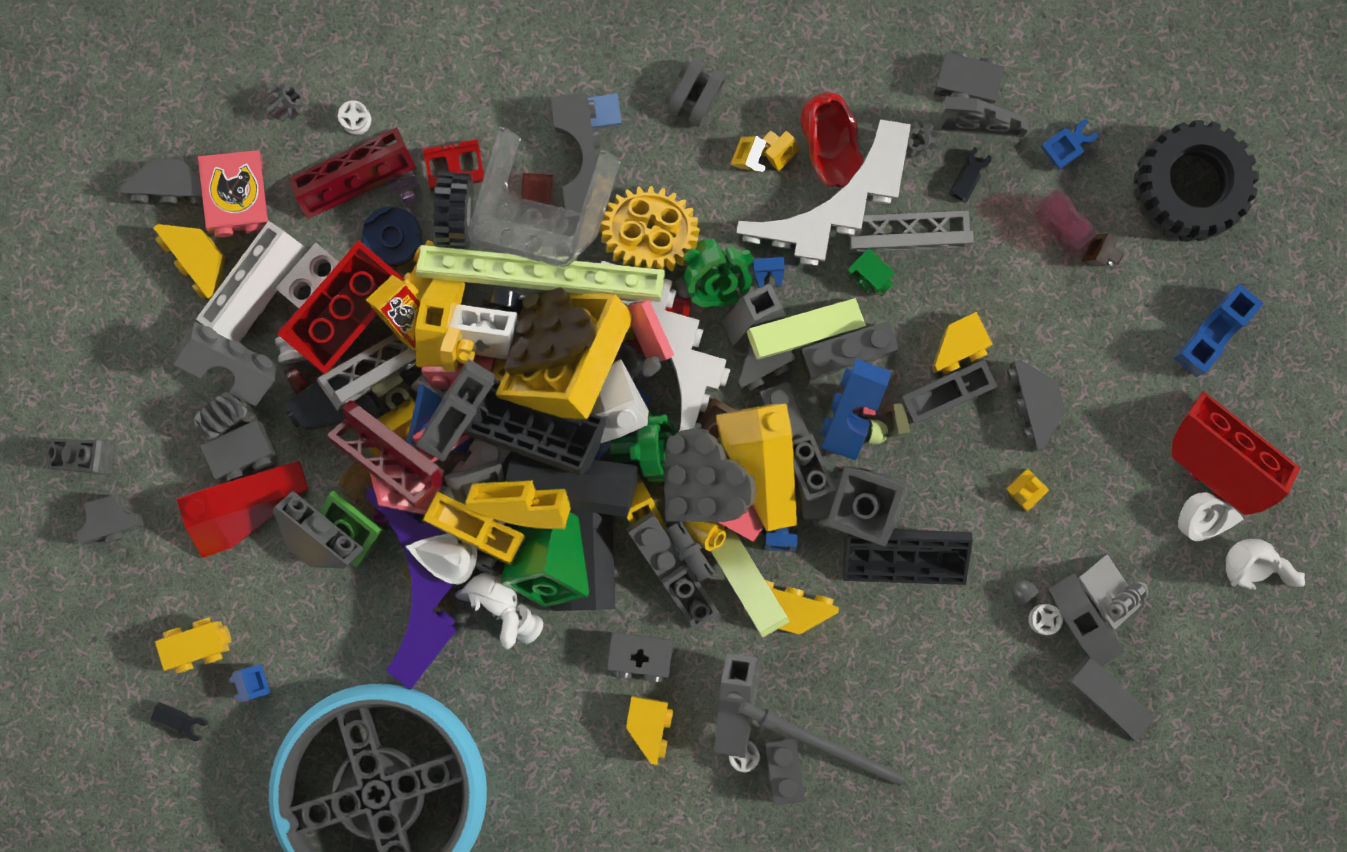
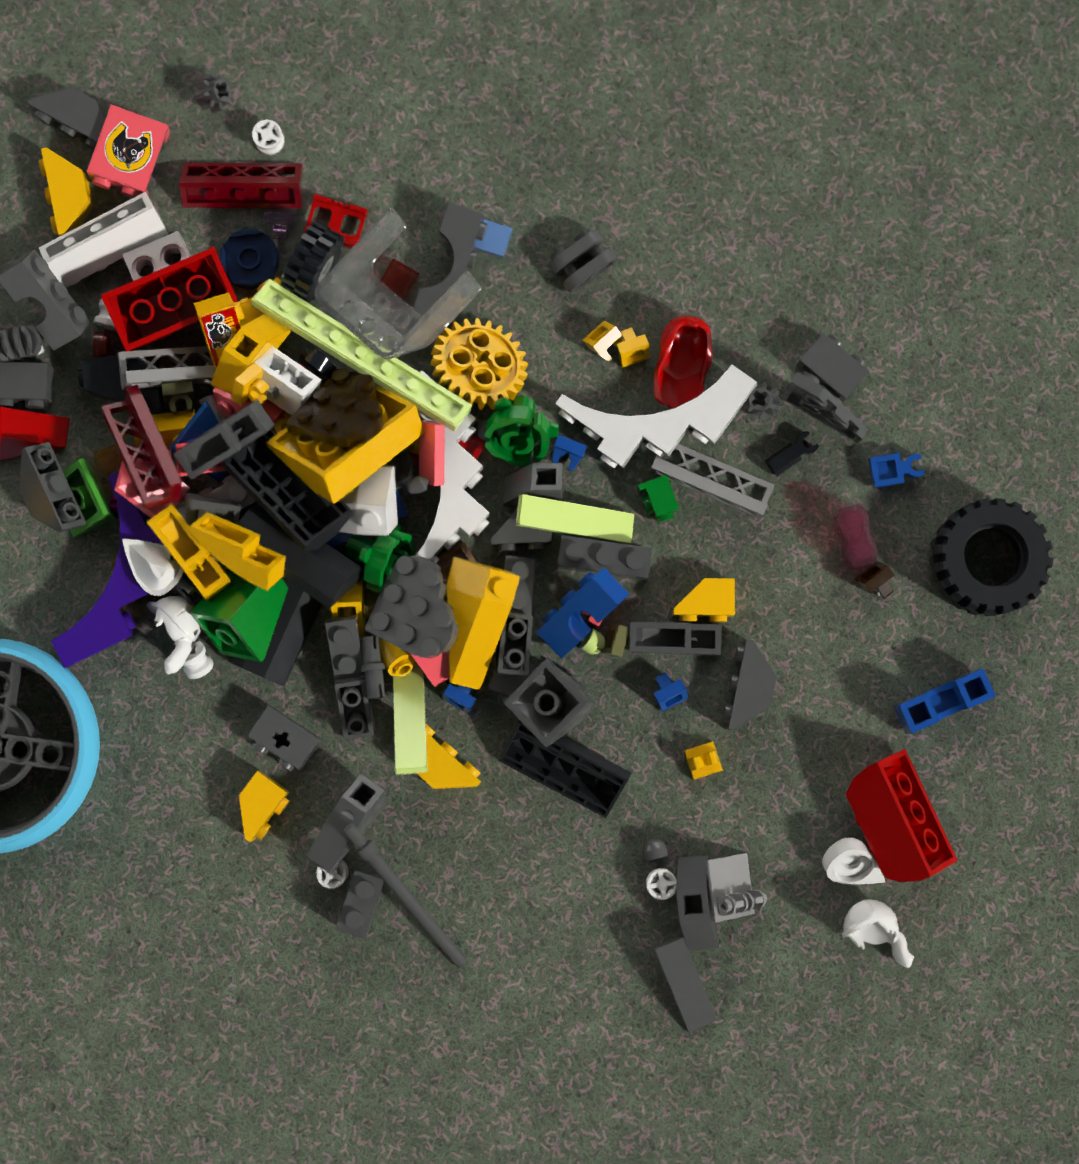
camera: 20 degrees right, 0 degrees up
none -> blue tile [654,672,689,712]

